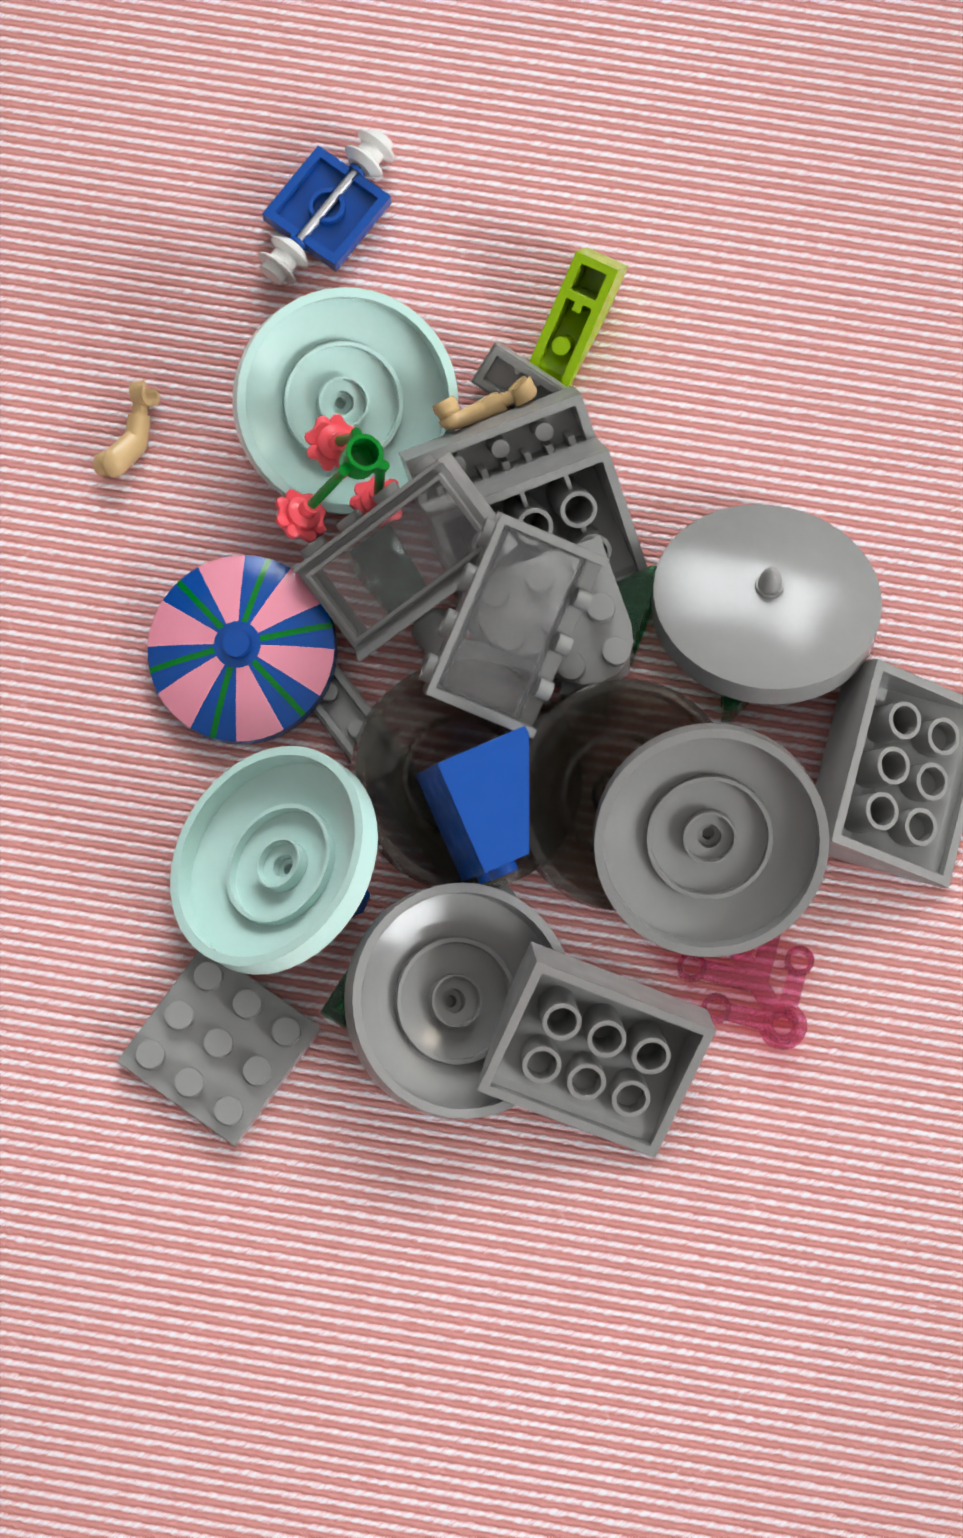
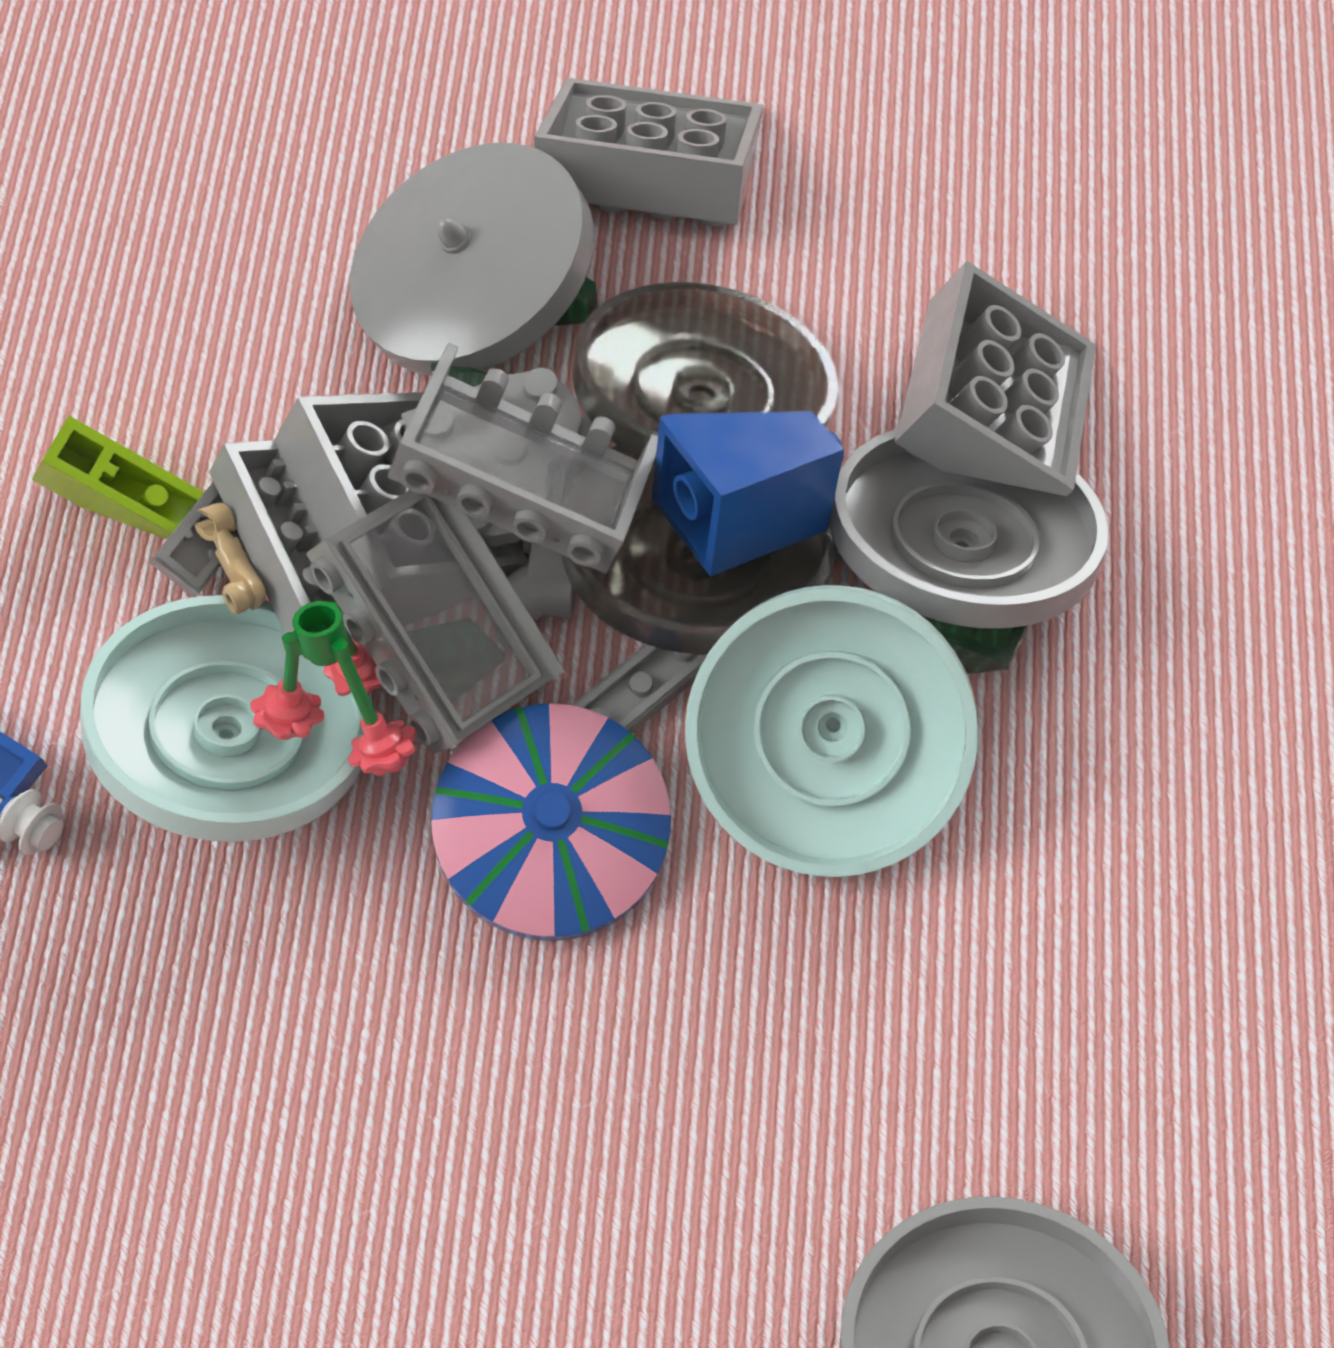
camera: 95 degrees left, 10 degrees down
tan arm [93,380,160,478] -> none
light grey plate [117,951,321,1148] -> none
light grey container [593,723,829,957] -> none
clear pink plant [677,933,814,1050] -> none

